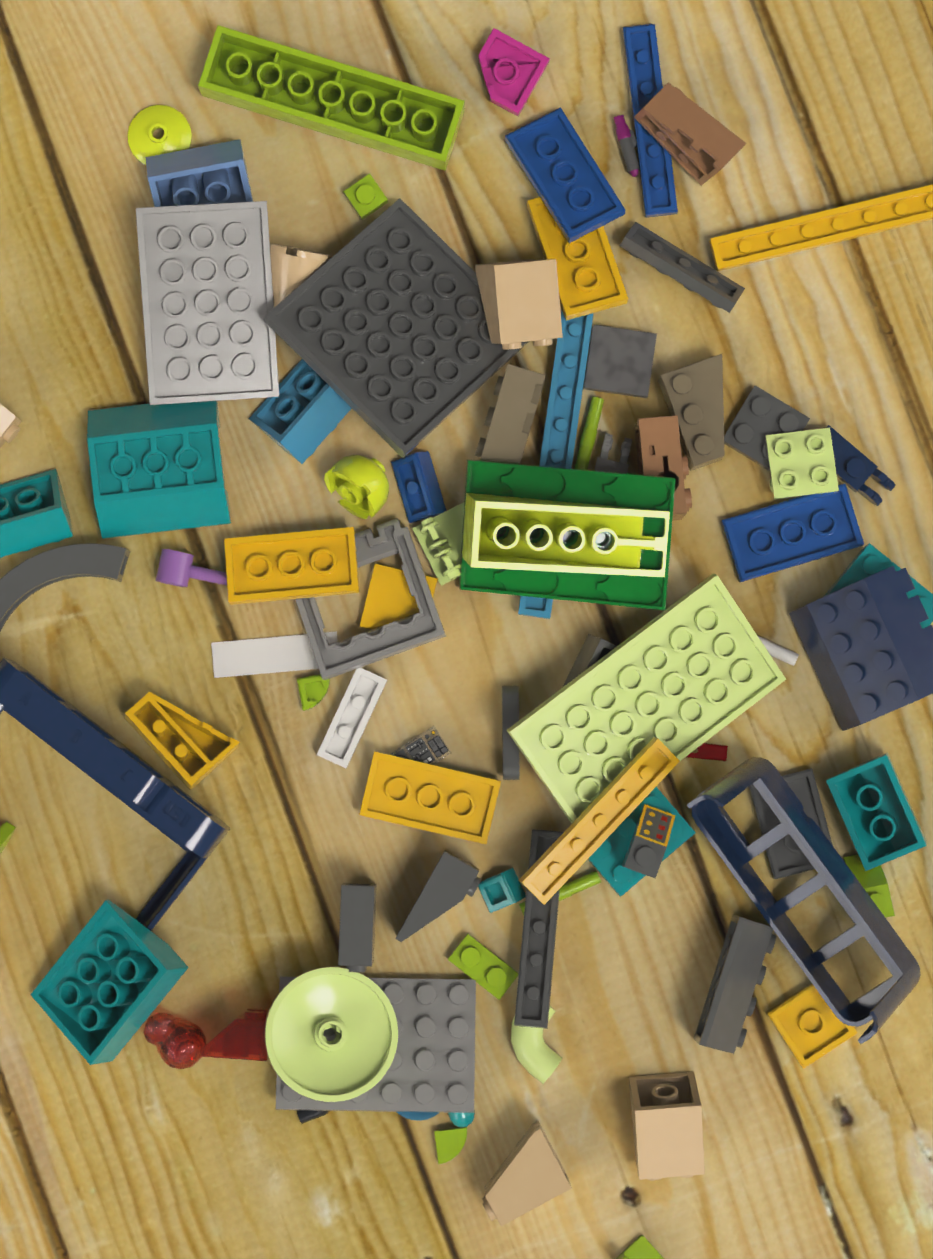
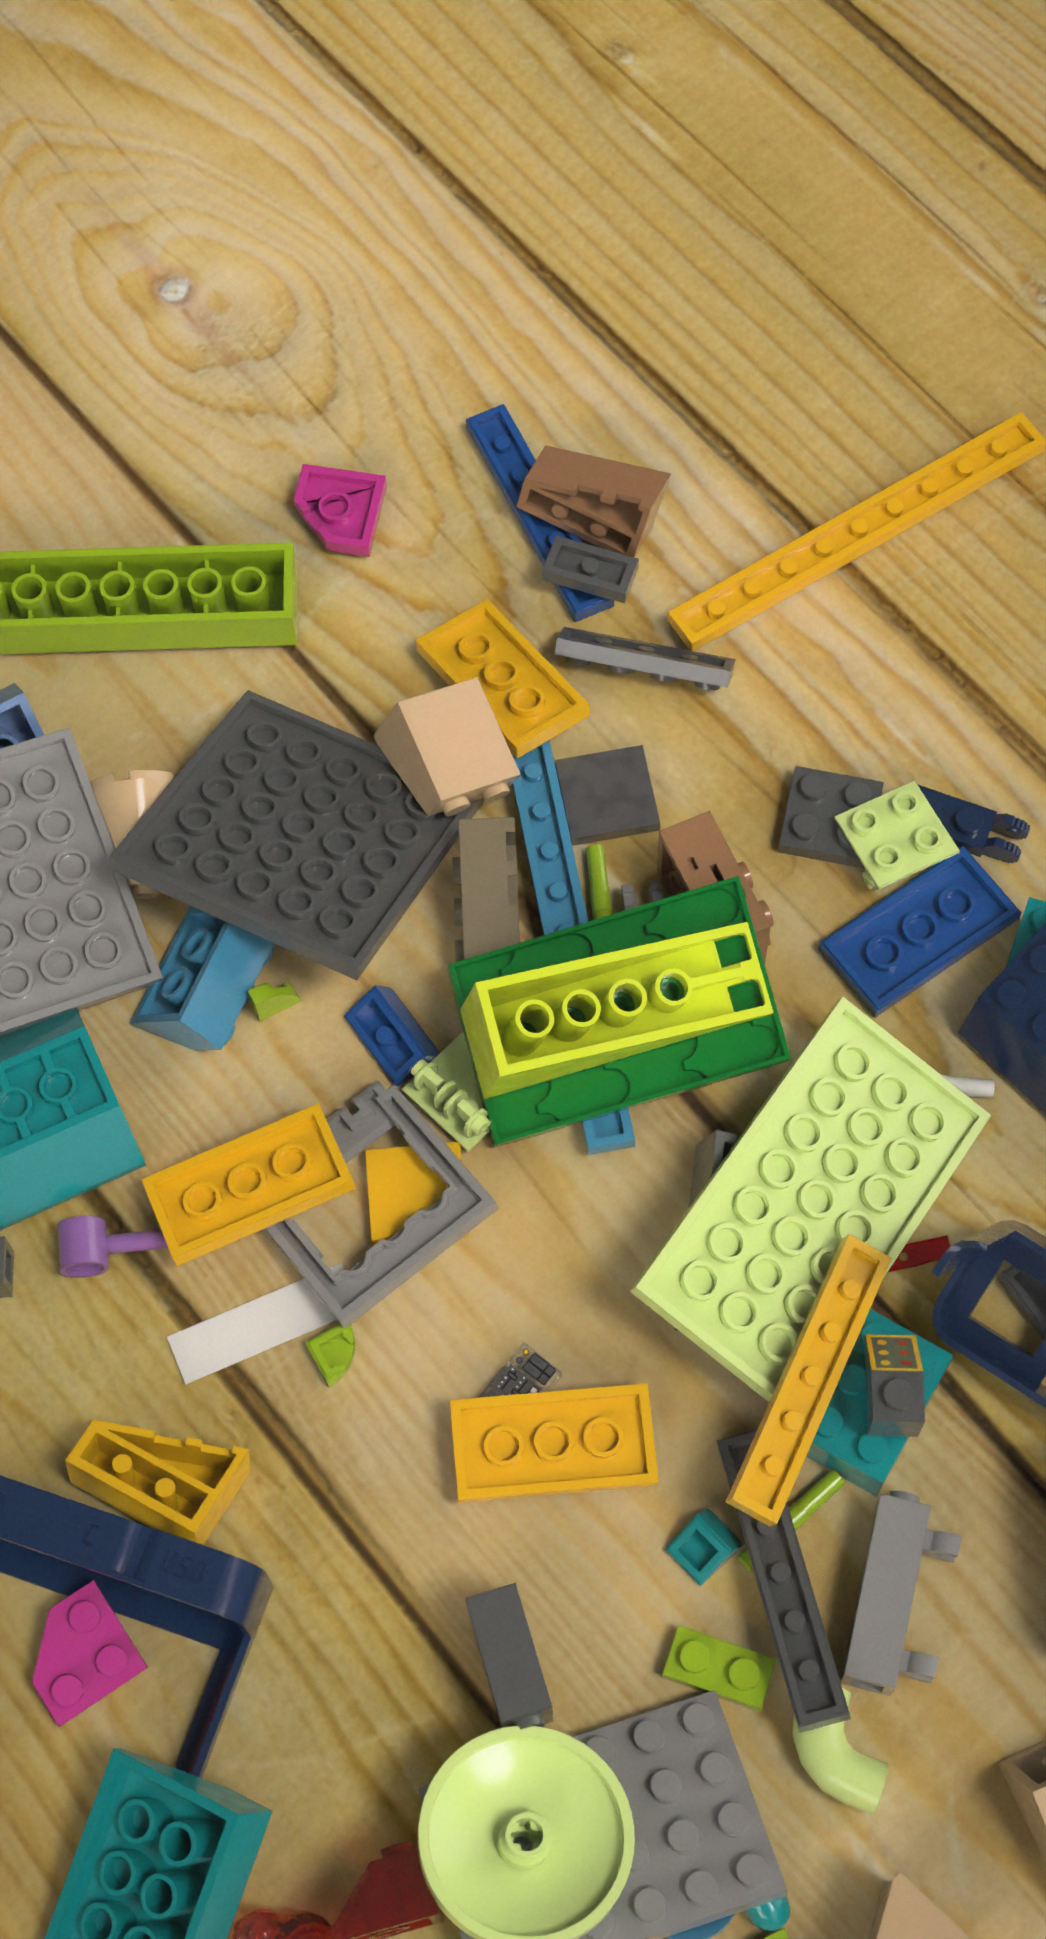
camera: 15 degrees left, 20 degrees down
white plate [317,667,387,769] -> none
neon yellow cylinder [324,455,389,519] -> none
lime plate [343,174,388,220] -> none
dark grey slope [396,851,481,942] -> none
dark grey beam [502,686,520,780] -> none
blue tile [505,107,625,243] -> none
piece [614,115,640,177] -> none
dark tan wedge [658,354,725,471] -> none
none -> dark pink plate [32,1580,148,1727]
none -> lime tile [248,982,301,1022]
none -> dark grey plate [542,535,639,603]
none -> light grey brick [840,1491,962,1696]

